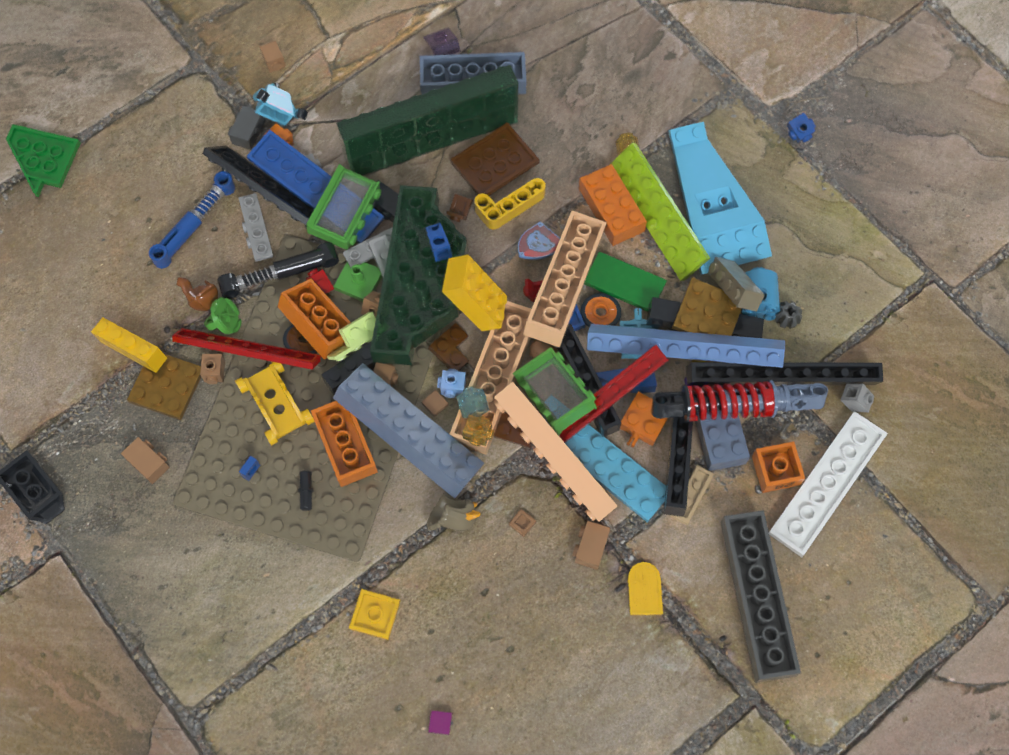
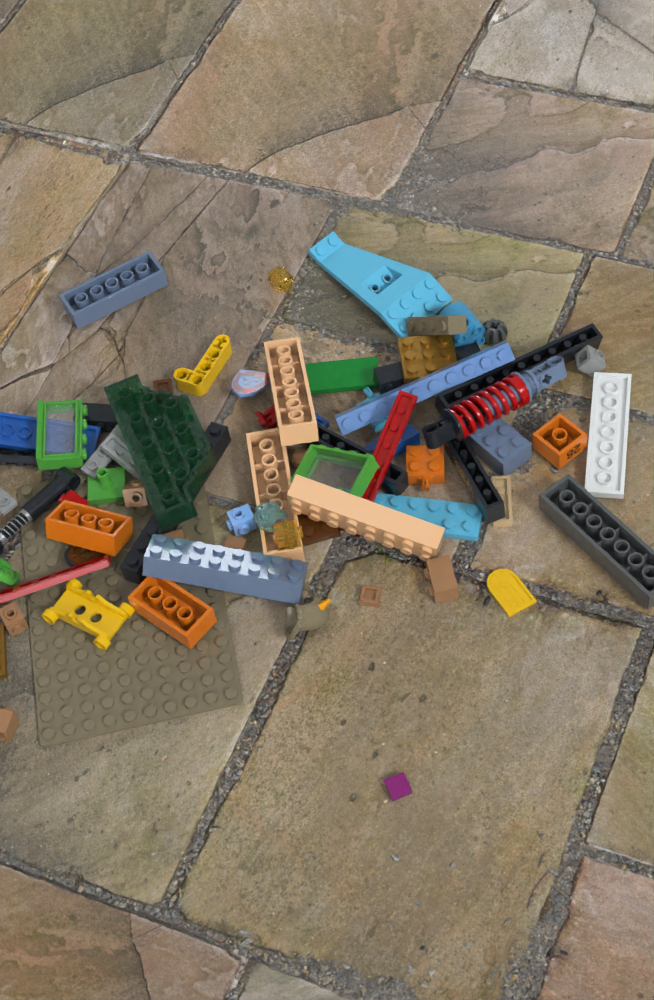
camera: 20 degrees left, 15 degrees down
blue tile [239,456,261,481] -> none
black axle [298,471,314,511] -> none
yellowish green bracket [327,312,397,361] -> none
clear green brick [336,65,518,176] -> none
yellow tile [349,589,401,640] -> none
clear purple piece [423,28,460,55] -> none
blue leg [425,223,452,262] -> none
reddish brown plate [428,323,469,371] -> none
yellow brick [442,255,507,331] -> none
reddish brown plate [450,122,540,196] -> none
orange brick [579,164,647,246] -> none
orange wheel [580,293,621,328] -> none
lime plate [611,143,710,281] -> none
blue brick [786,113,816,143] -> none

